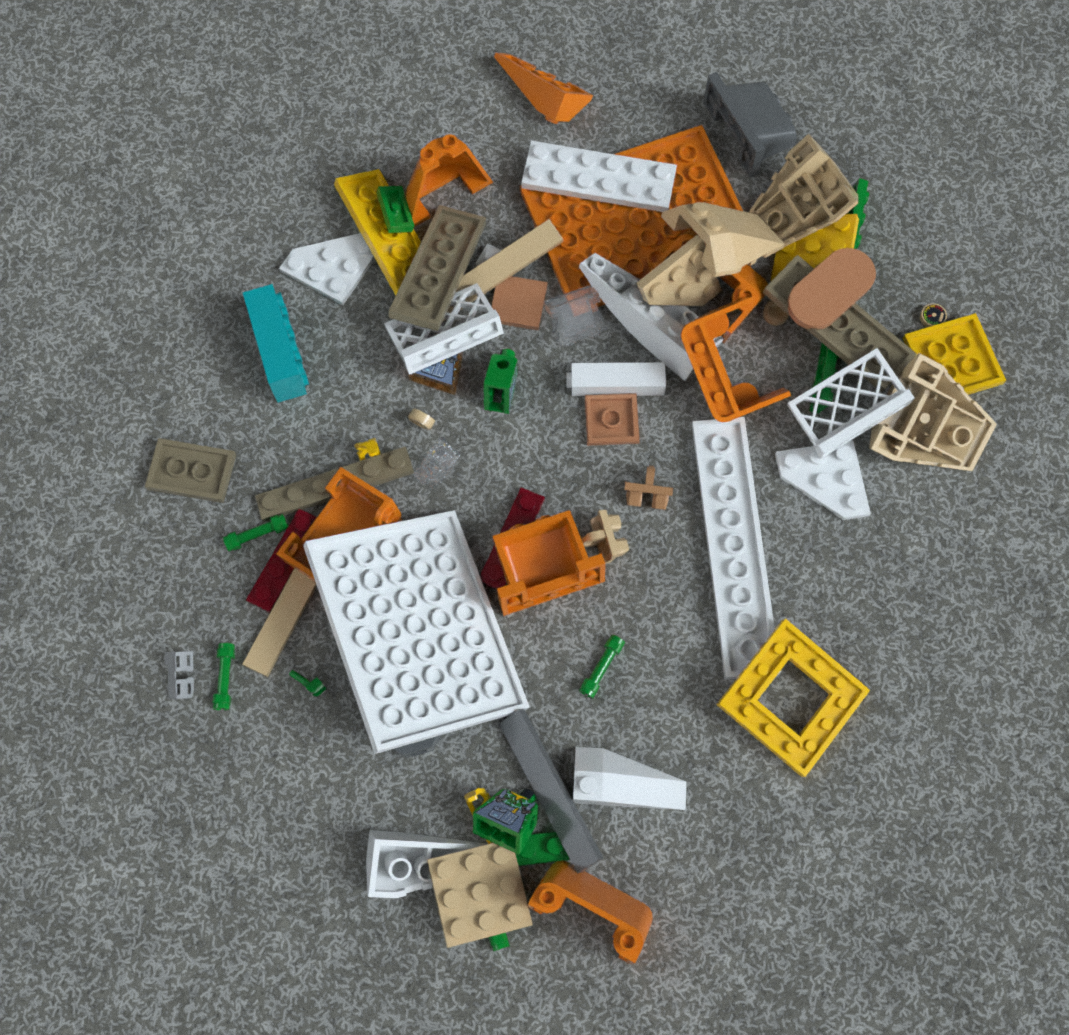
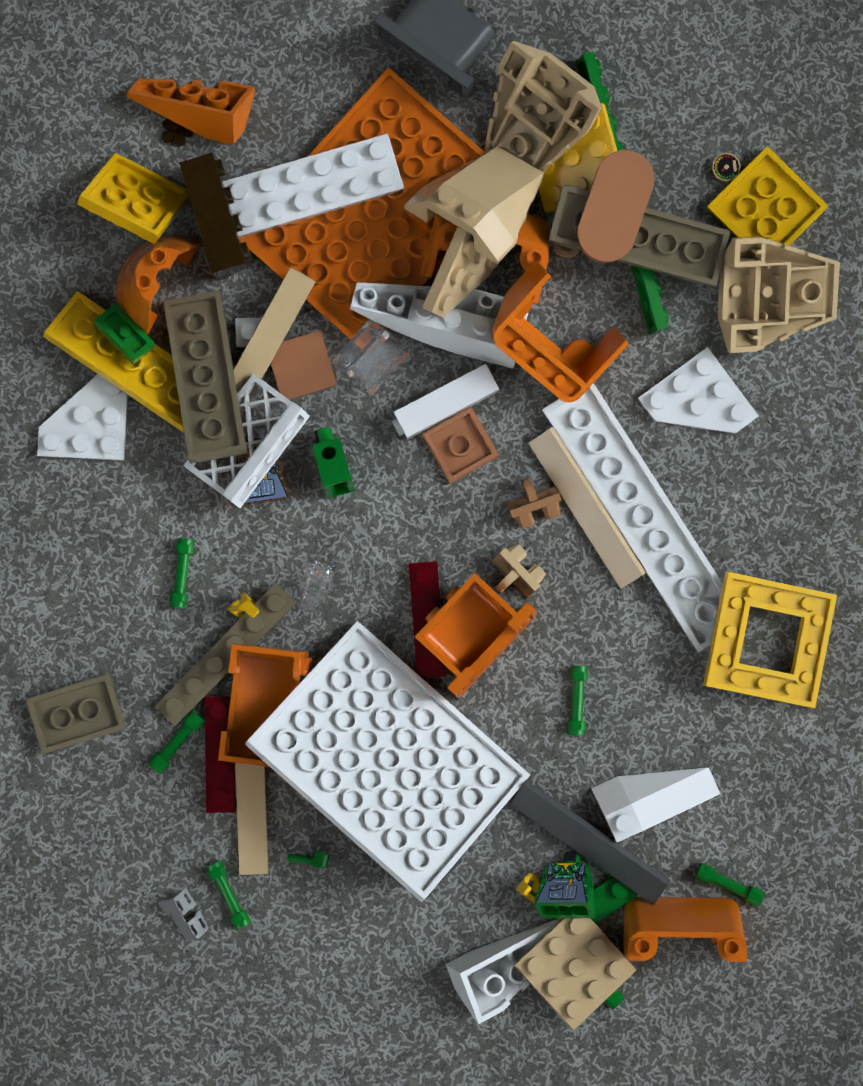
camera: 30 degrees left, 15 degrees up
teal brick [242,284,310,403] -> none
tan tile [408,409,435,430] -> none
white fence [787,348,915,459] -> none
none -> yellow plate [77,152,189,244]
none -> dark brown plant [161,118,194,147]
none -> green bar [169,538,194,609]
none -> dark brown slope [179,153,251,281]
none -> tan tile [528,427,646,589]
none -> green bar [694,862,765,908]

